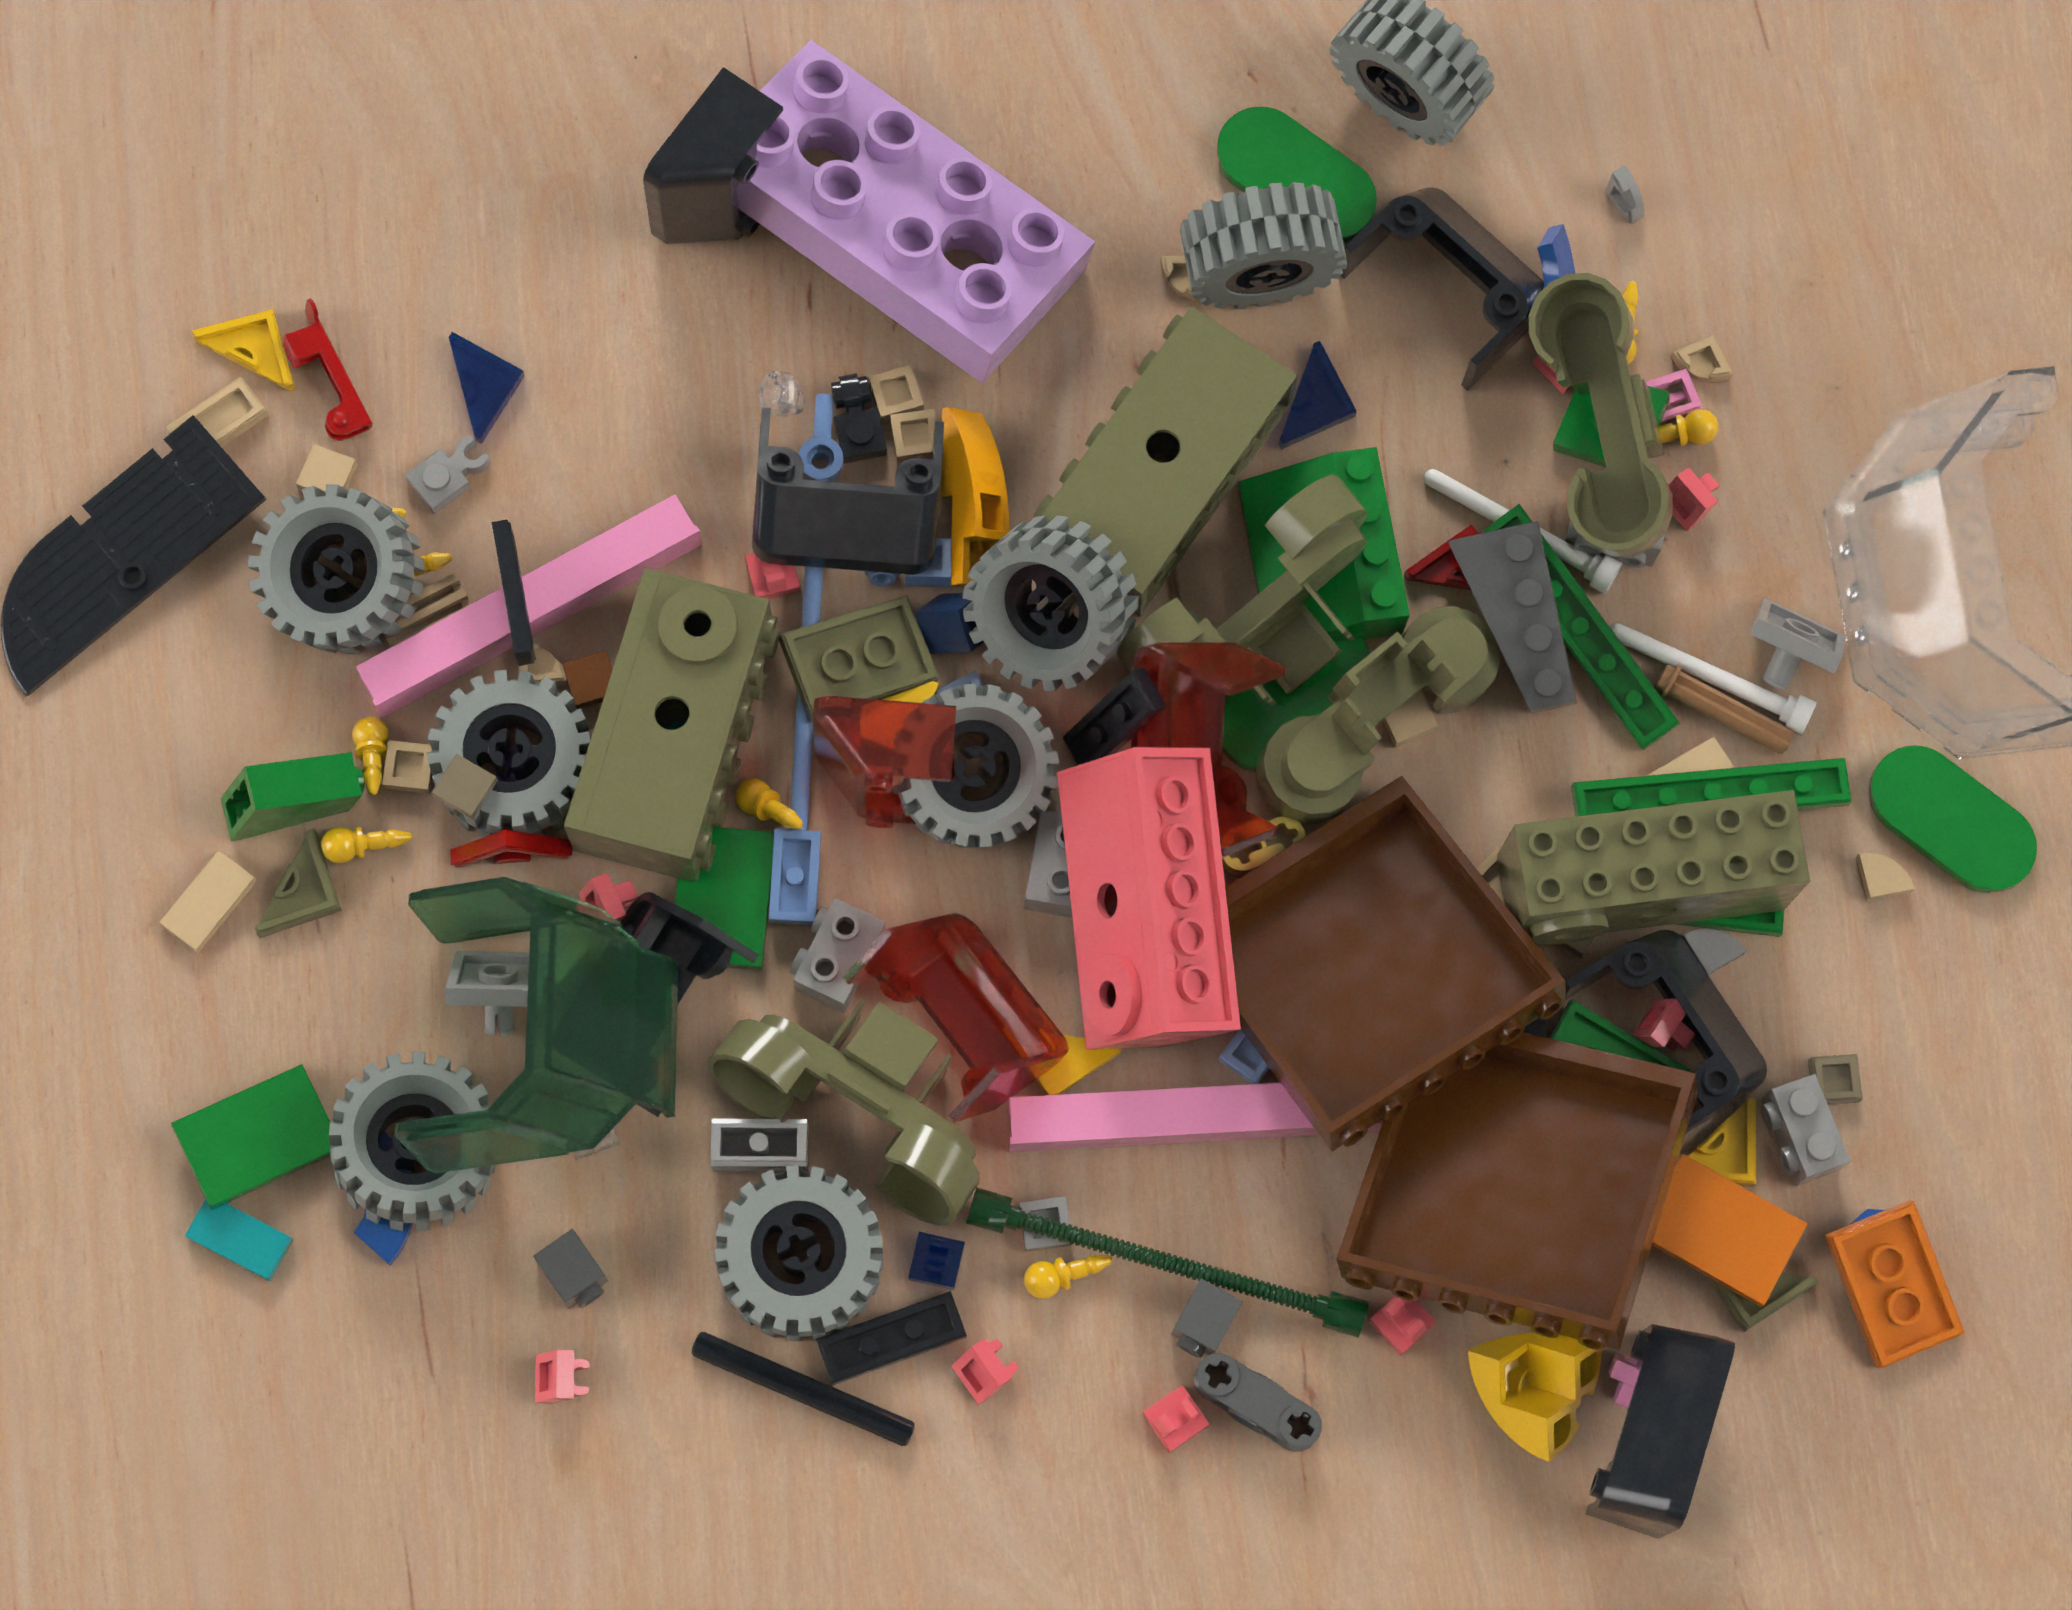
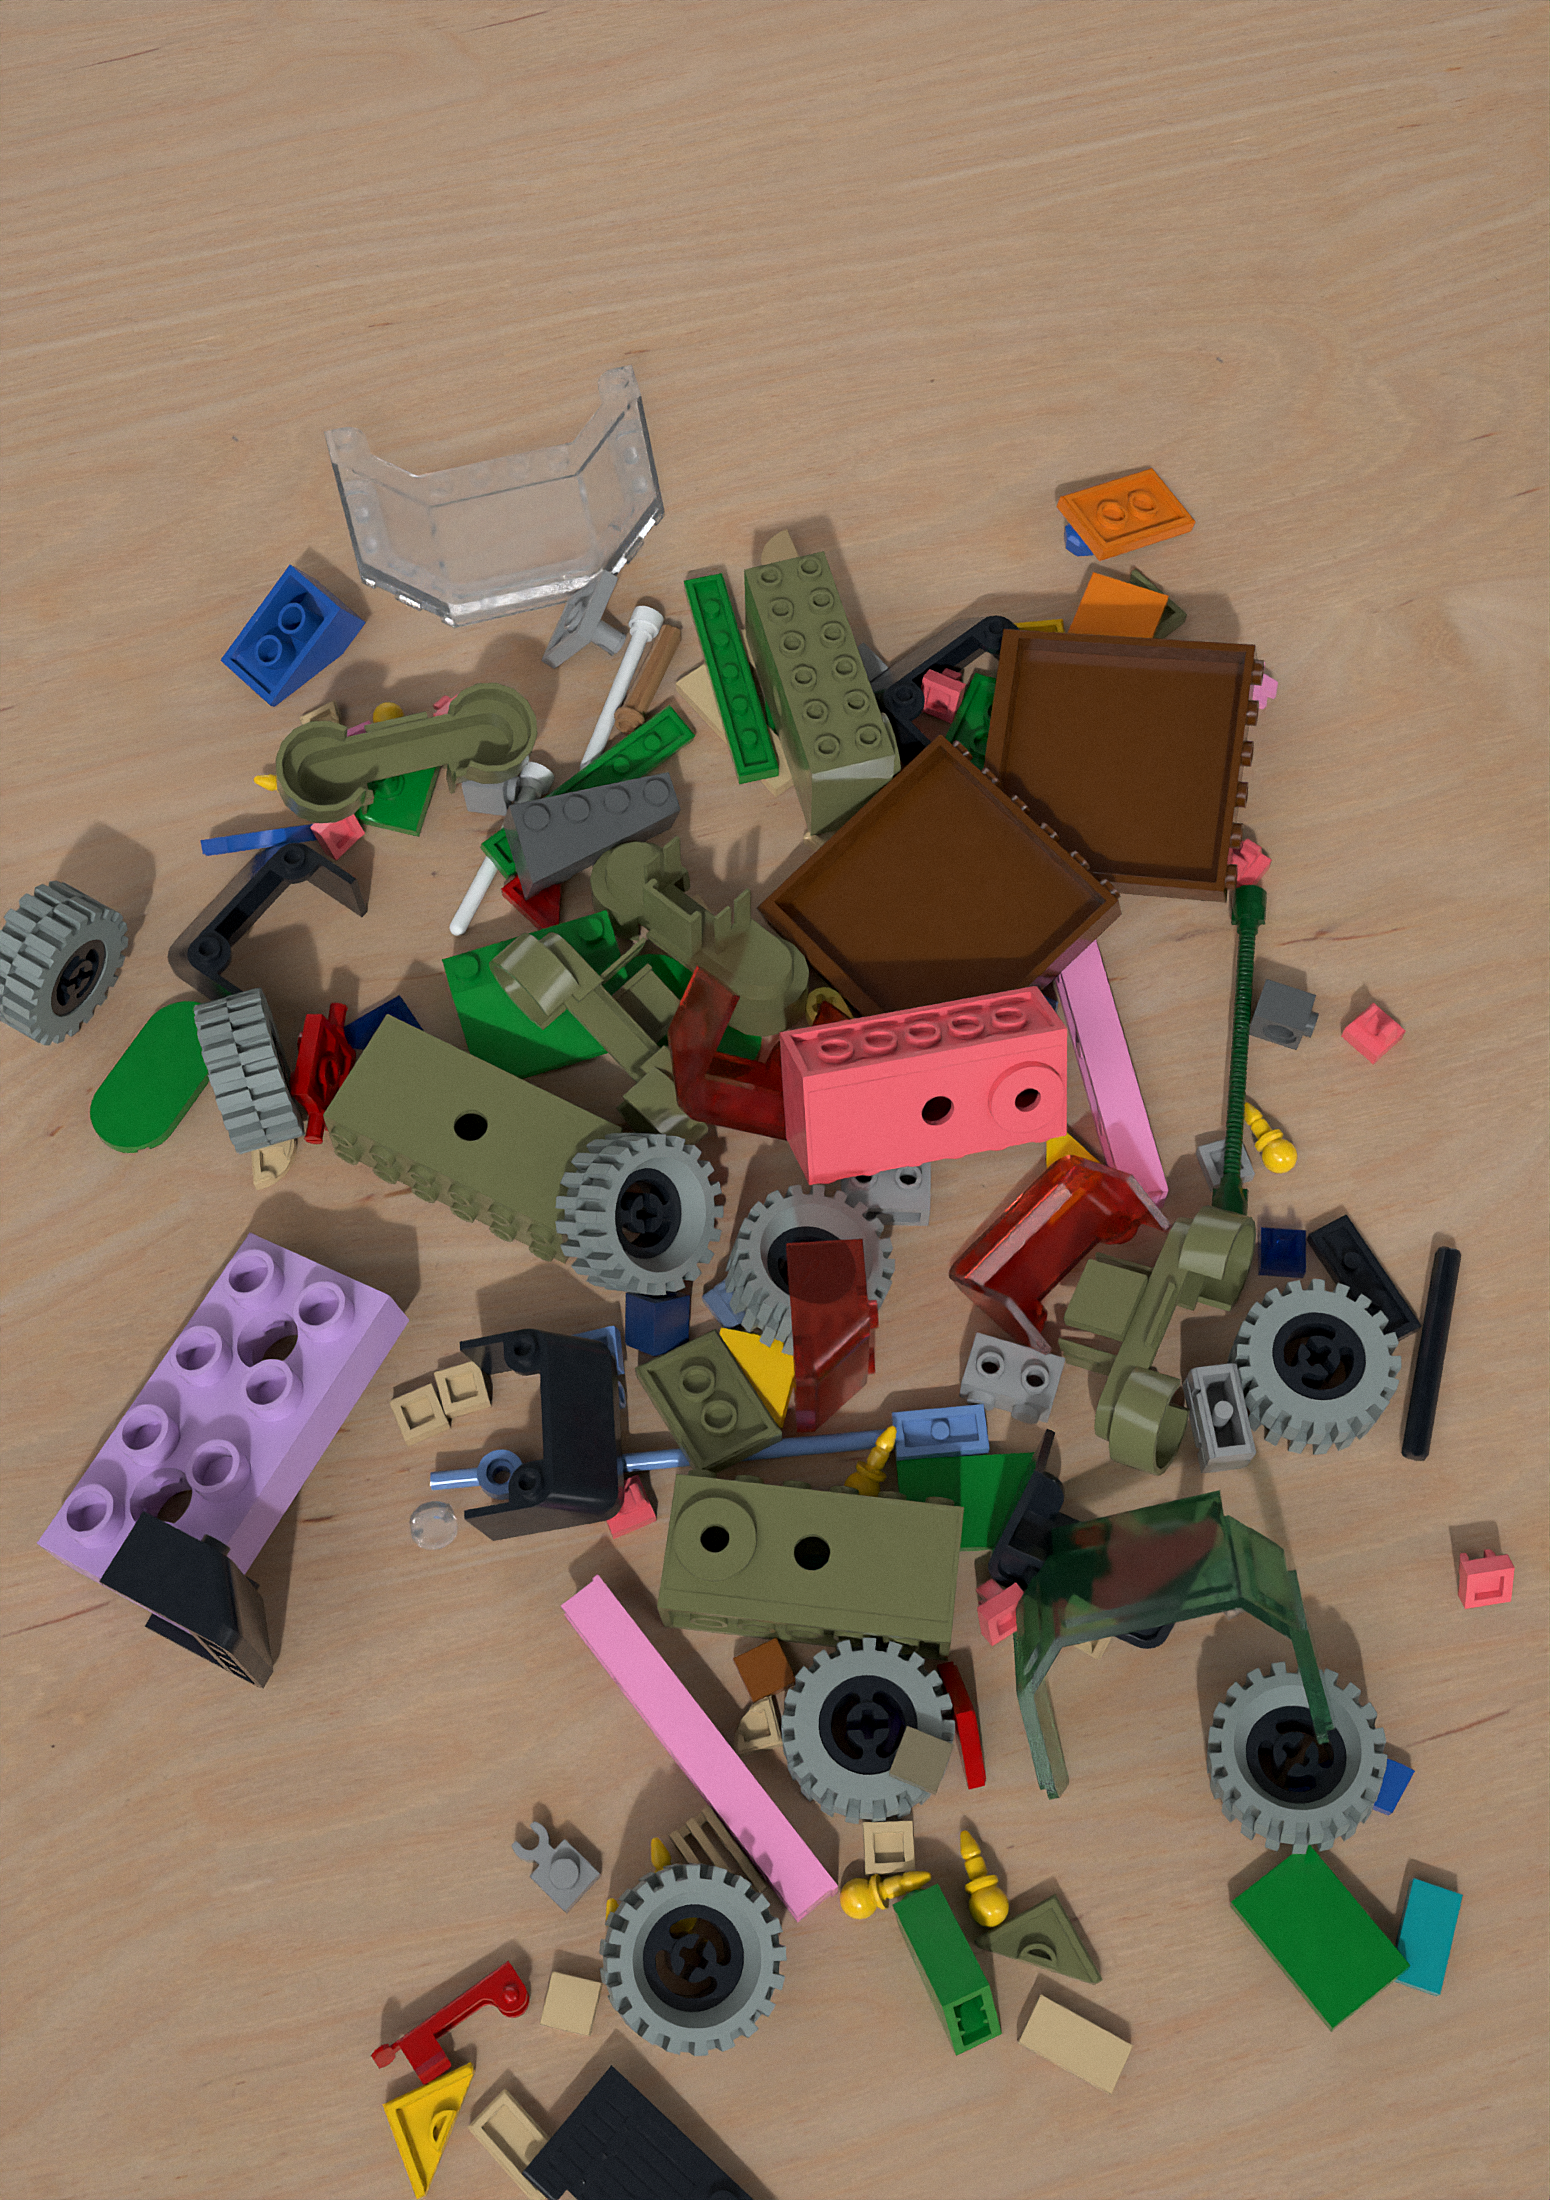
camera: 90 degrees left, 10 degrees down
light grey tile [445,951,550,1036] -> none
clear blue tile [449,332,525,444] -> none
black tile [491,519,536,666] -> none
dark grey brick [533,1228,608,1309] -> none
black plate [831,373,887,464] -> none
light orange slope [941,407,1010,587] -> none
coral tile [951,1339,1018,1405] -> none
black tile [1063,667,1167,765] -> none
dark grey piece [1194,1353,1322,1452] -> none
yellow brick [1468,1332,1602,1462] -> none
black windscreen [1585,1324,1735,1539] -> none
light grey tile [1605,165,1644,224] -> none
light grey brick [1761,1074,1851,1186] -> none
dark tan tile [1808,1054,1863,1105] -> none
green tile [1869,745,2037,893] -> none
none -> blue slope [220,564,366,707]
none -> red plate [289,1002,356,1145]

